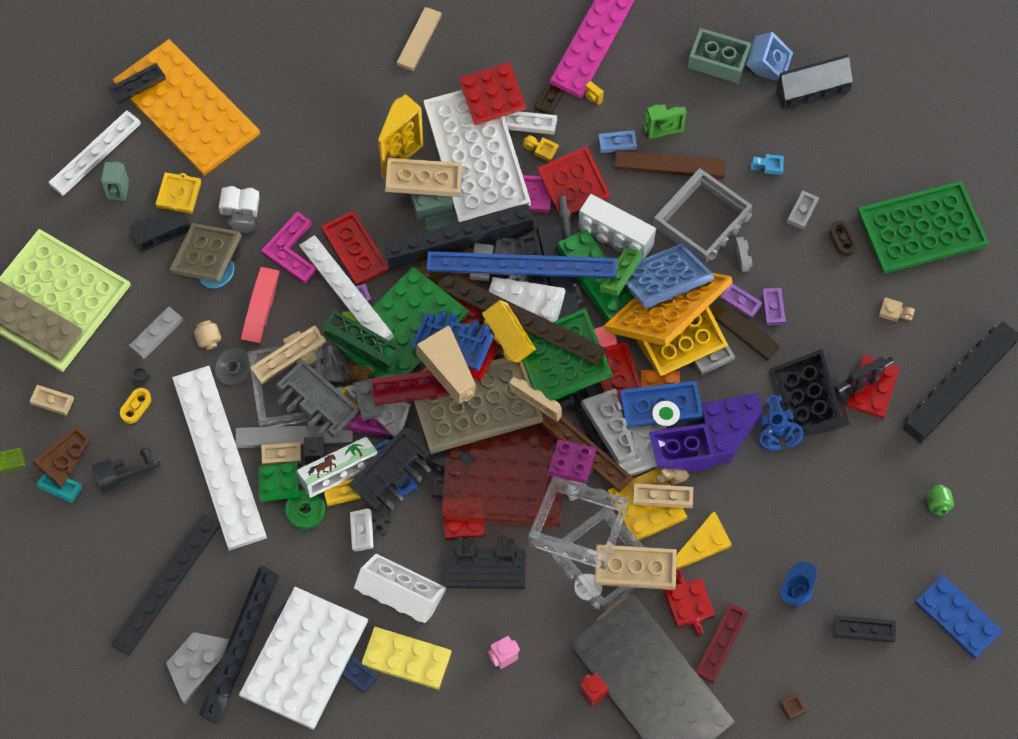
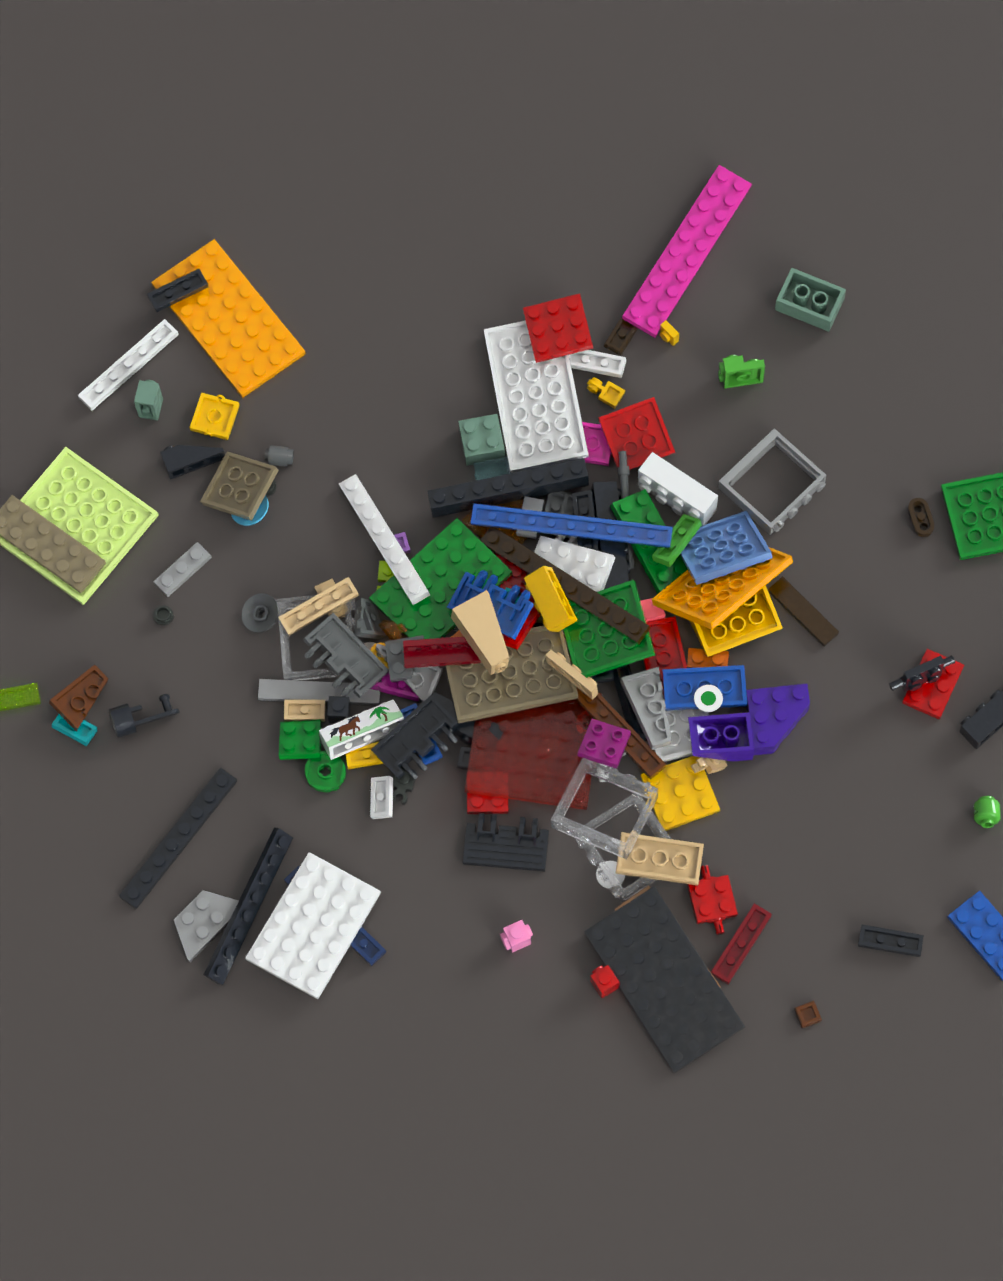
camera: 10 degrees right, 5 degrees up
tan plate [29,385,74,416] -> none
yellow plate [120,388,151,424] -> none
white plate [172,366,267,551] -> none
tan head [194,320,221,350] -> none
white brick [219,186,260,217] -> none
coral slope [241,267,280,344] -> none
dark pink plate [261,212,317,284] -> none
dark green fence [320,309,401,373] -> none
red plate [321,210,390,286] -> none
white slope [354,554,446,623] -> none
light yellow plate [362,627,452,690] -> none
yellow slope [378,94,423,179] -> none
tan plate [385,158,462,197] -> none
tan tile [397,7,442,71] -> none
medium blue plate [598,130,637,153] -> none
reddish brown tile [615,150,725,179] -> none
tan plate [633,483,693,508] -> none
yellow wing [676,512,732,570] -> none
light grey plate [693,346,735,375] -> none
medium lavender plate [720,284,763,320] -> none
light grey plate [734,237,753,272] -> none
light blue slope [746,32,793,81] -> none
dark azure plate [750,154,784,175] -> none
blue animal [759,395,804,451] -> none
medium lavender plate [762,288,786,326] -> none
black slope [770,349,850,436] -> none
slope [776,54,853,110] -> none
blue piece [780,562,817,607] -> none
light grey plate [787,190,819,230] -> none
tan plate [879,298,915,322] -> none

